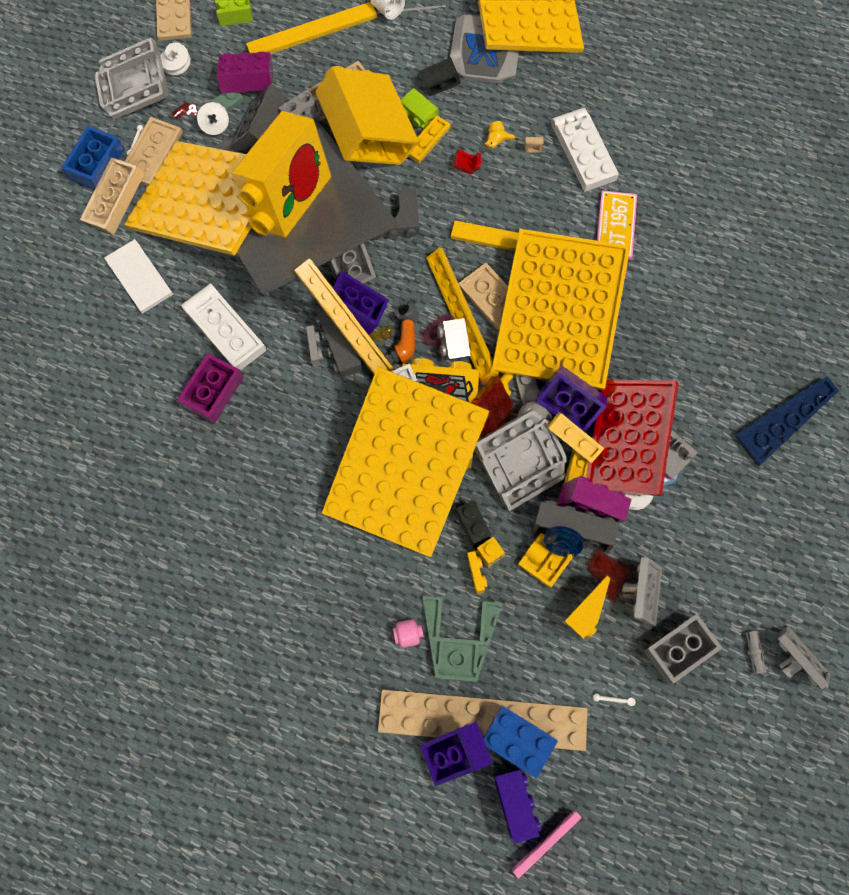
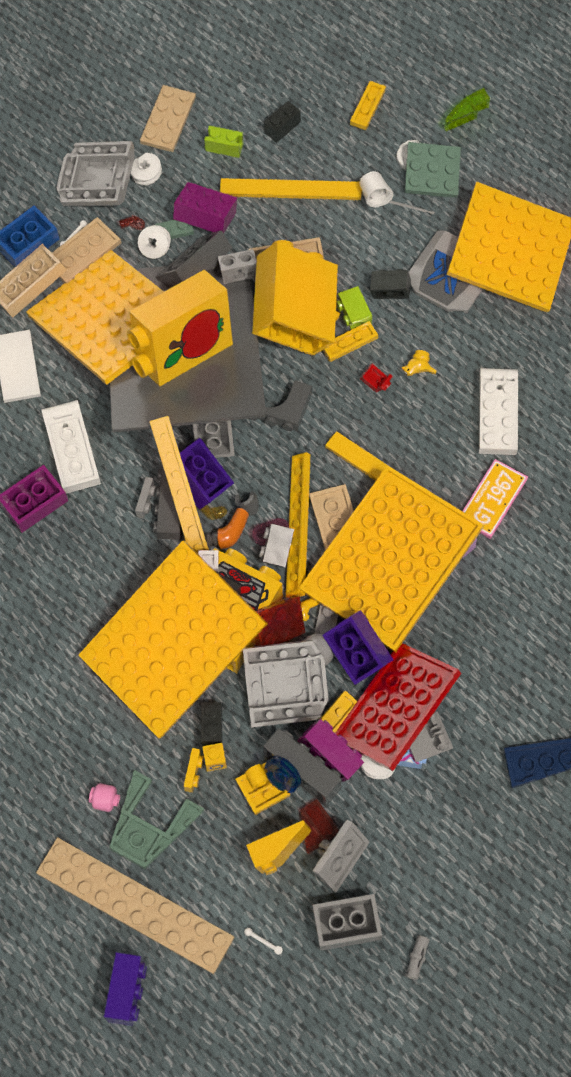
camera: 25 degrees right, 5 degrees down
dark purple brick [420,721,493,786] -> none
blue brick [483,705,558,779] -> none
bright pink tile [512,811,582,879] -> none
tan tile [524,137,543,153] -> none
yellow plate [547,412,604,463] -> none
light grey plate [778,626,831,689] -> none

